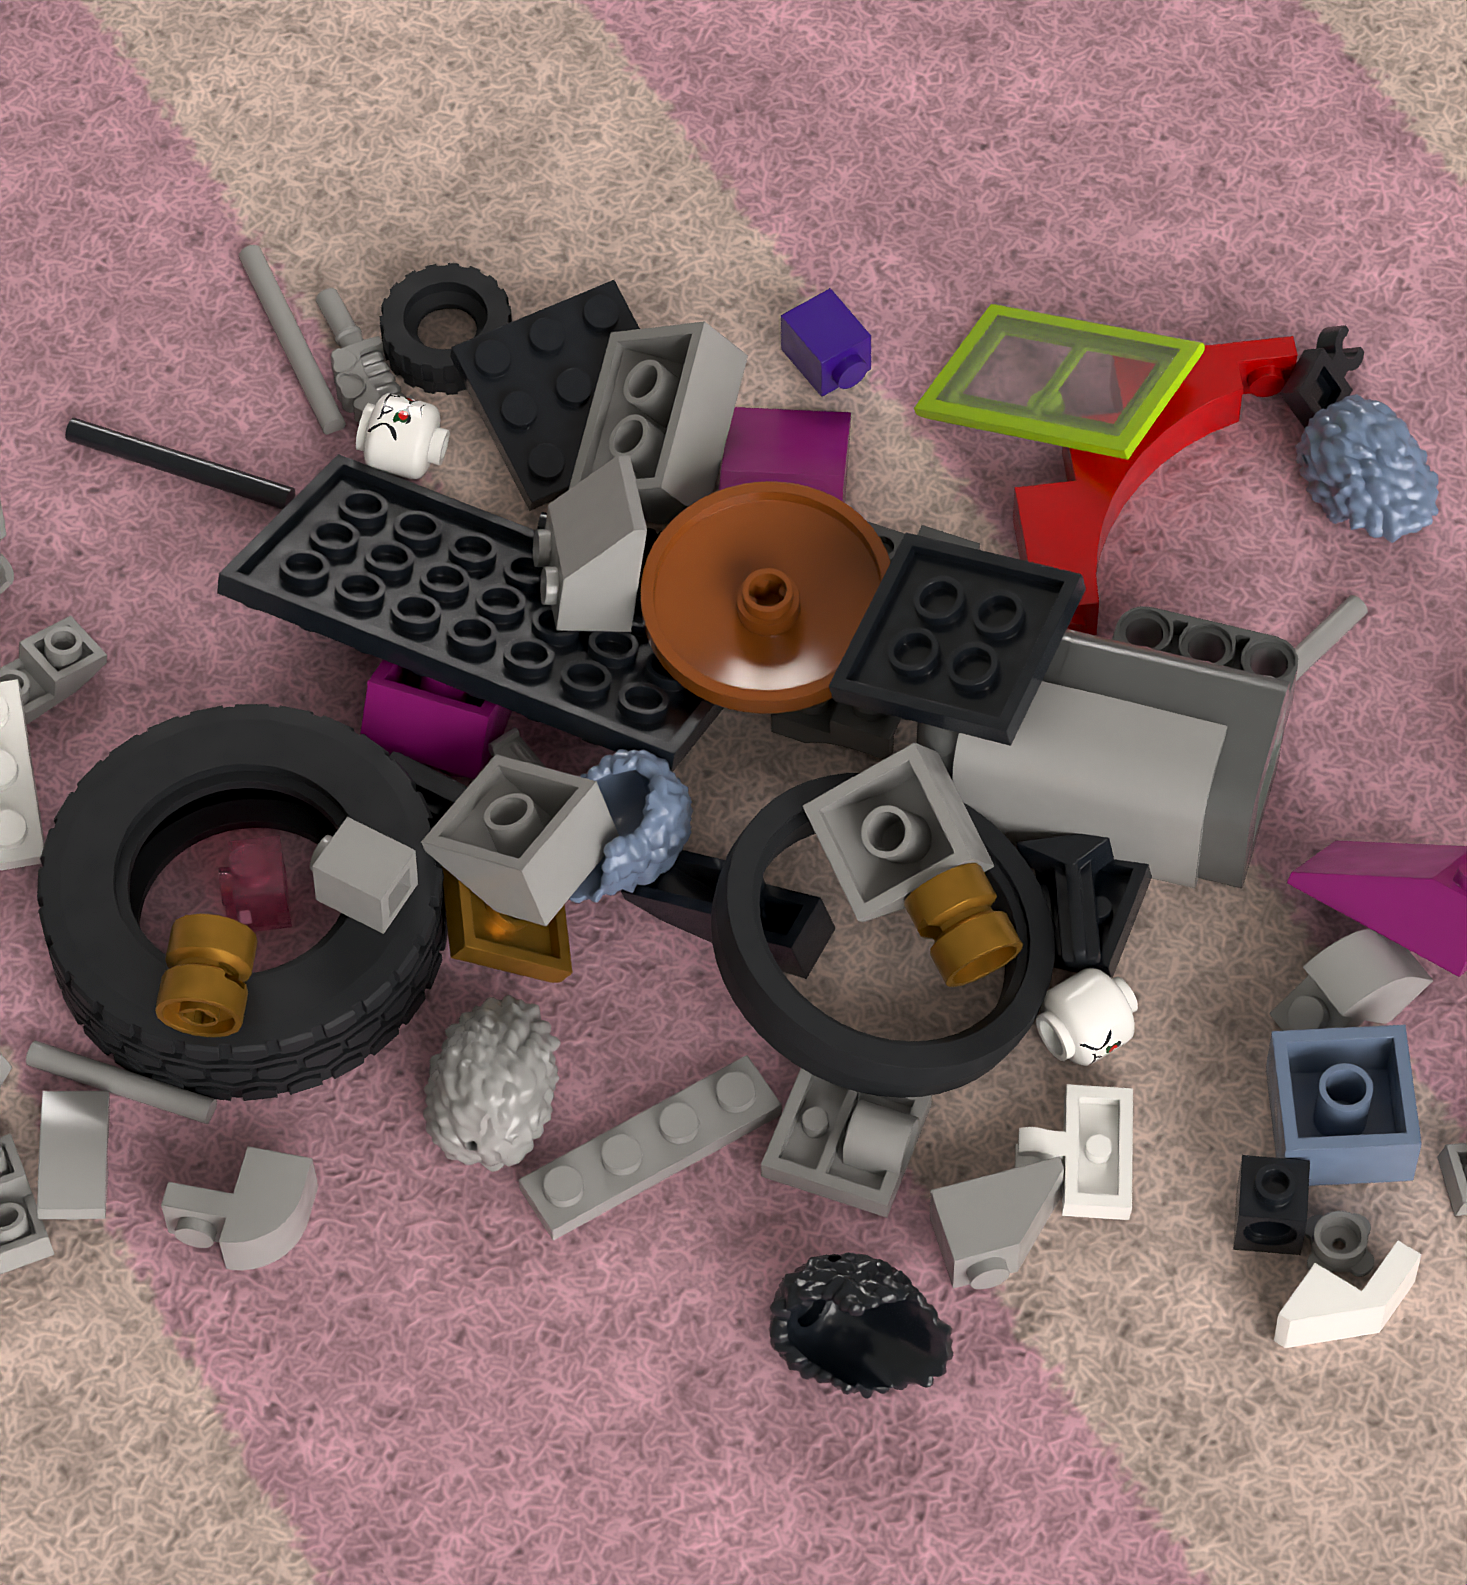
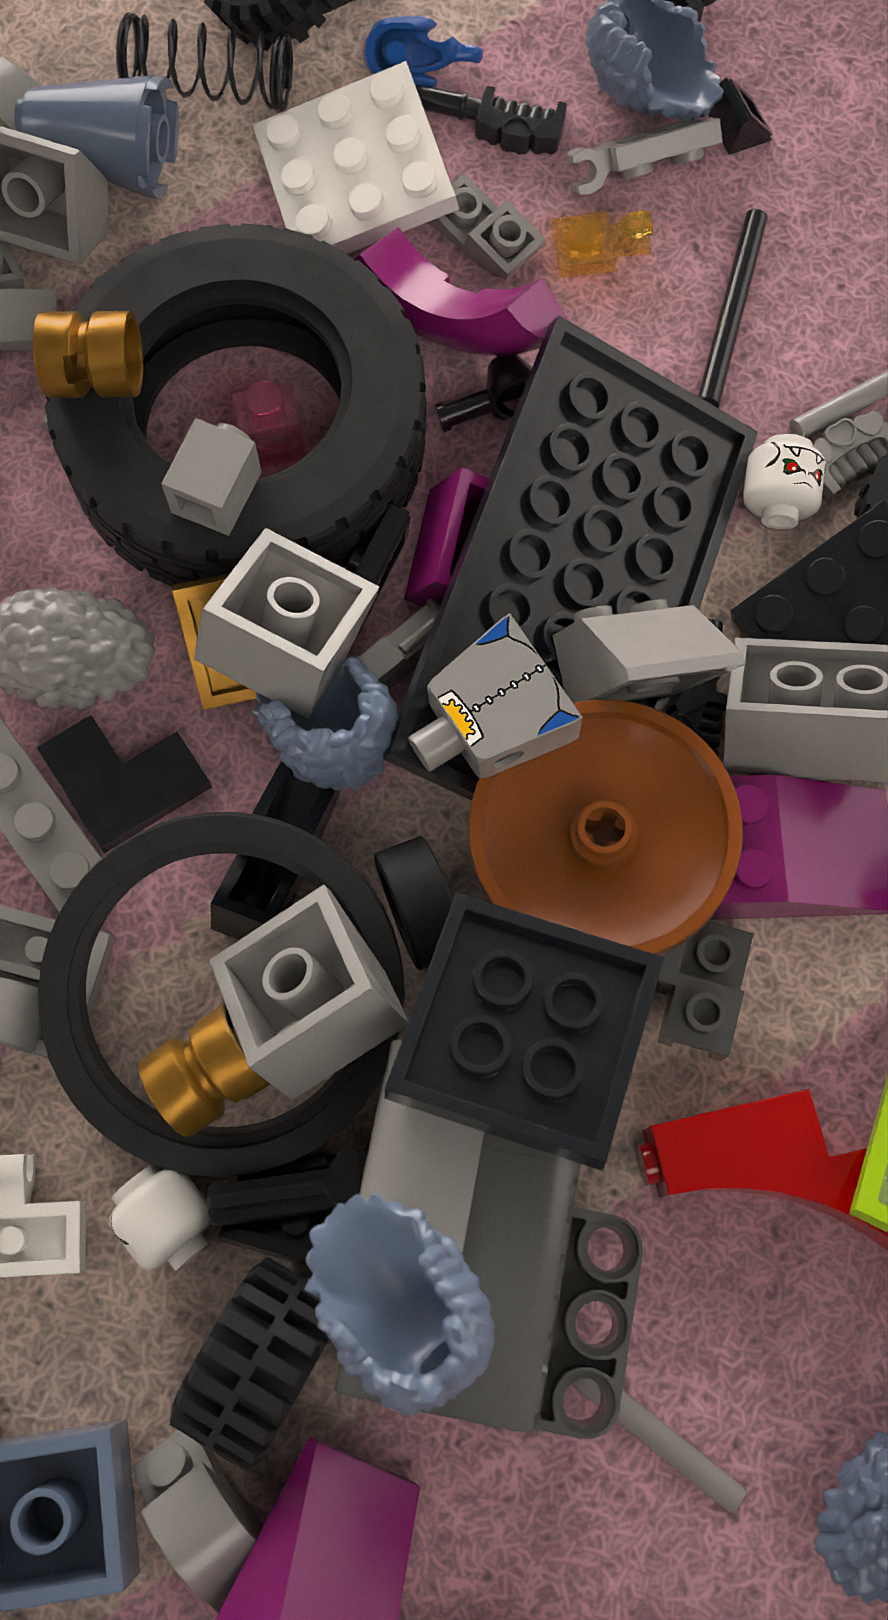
camera: 80 degrees right, 15 degrees up
none -> black tile [37,715,212,854]
none -> black tyre [170,1257,329,1472]
none -> sand blue piece [304,1193,495,1418]
none -> magenta brick [353,227,569,356]
none -> black tyre [374,836,453,970]
none -> light grey torso [408,614,583,779]
none -> black bar [435,354,532,432]
none -> clear yellow plate [551,211,654,278]

